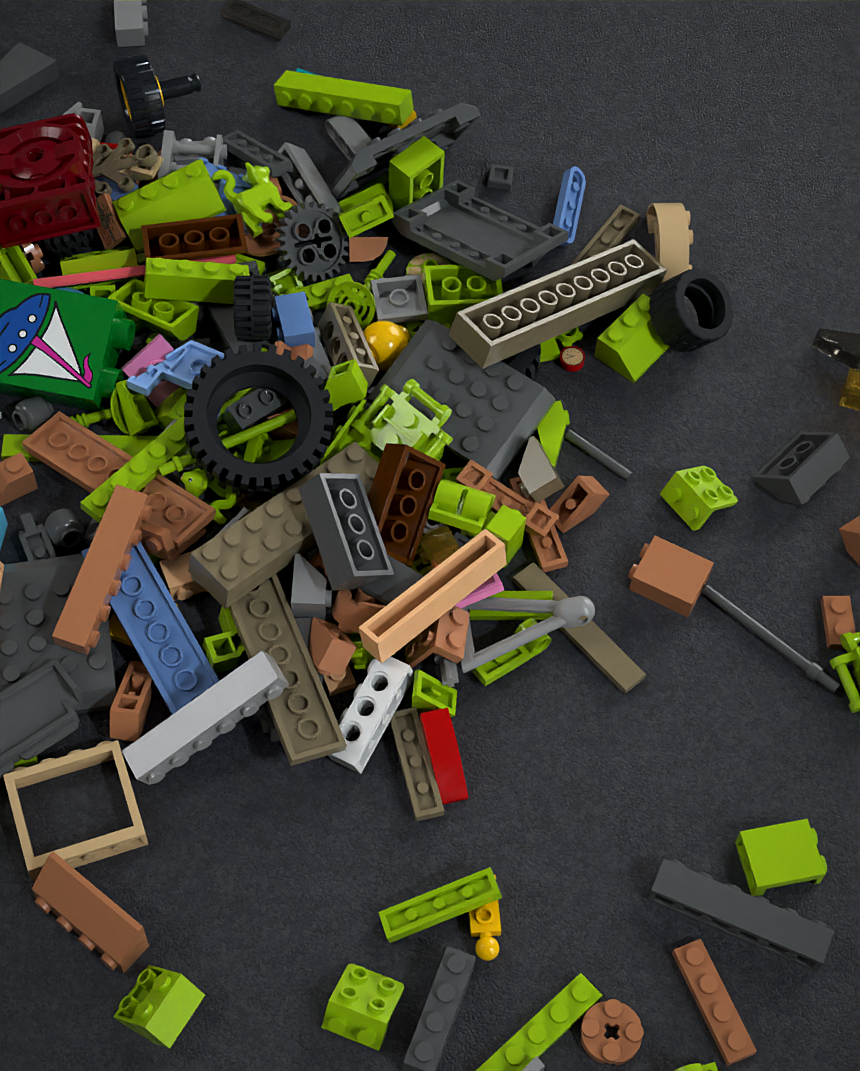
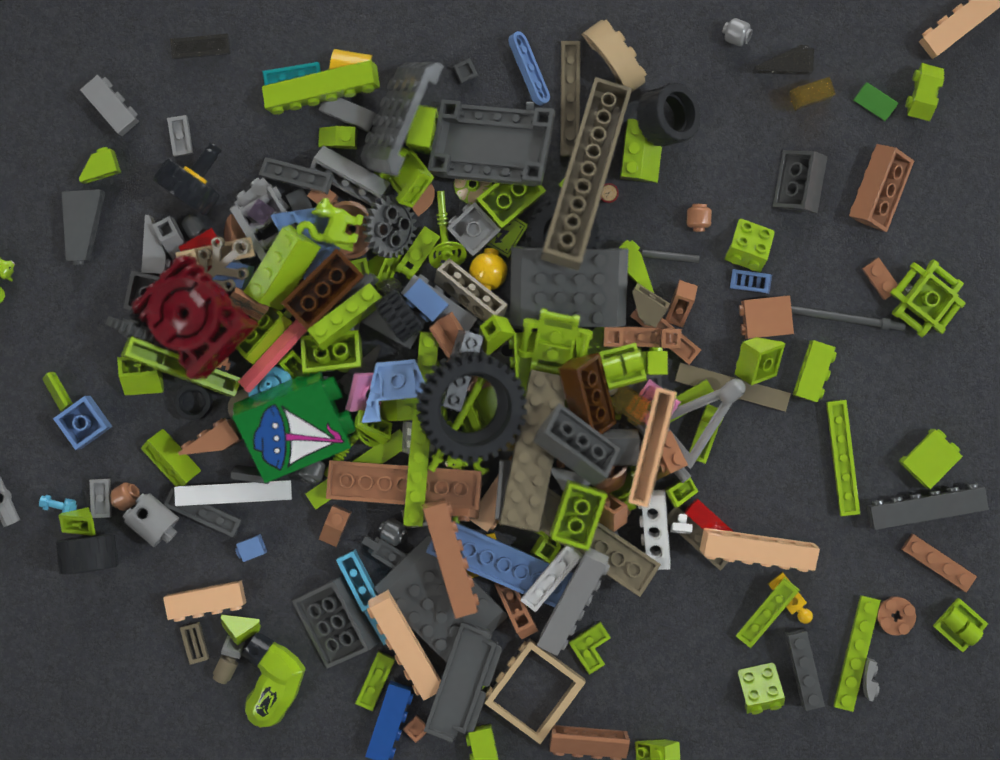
camera: 35 degrees left, 30 degrees up
none -> lime slope [79,147,121,184]
none -> light grey plate [167,115,193,157]
none -> clear purple tile [247,198,274,225]
none -> lime slope [318,126,358,149]
none -> white tile [520,544,583,612]
none -> lime brick [549,479,607,551]
none -> lime tile [568,621,611,675]
none -> white tile [670,514,693,534]
none -> nougat head [687,204,712,232]
none -> light nougat brick [700,528,820,572]
none -> light grey head [722,18,753,47]
none -> medium blue slope [730,269,772,294]
none -> lime slope [734,337,785,386]
none -> lime brick [792,340,837,402]
none -> lime plate [826,400,860,516]

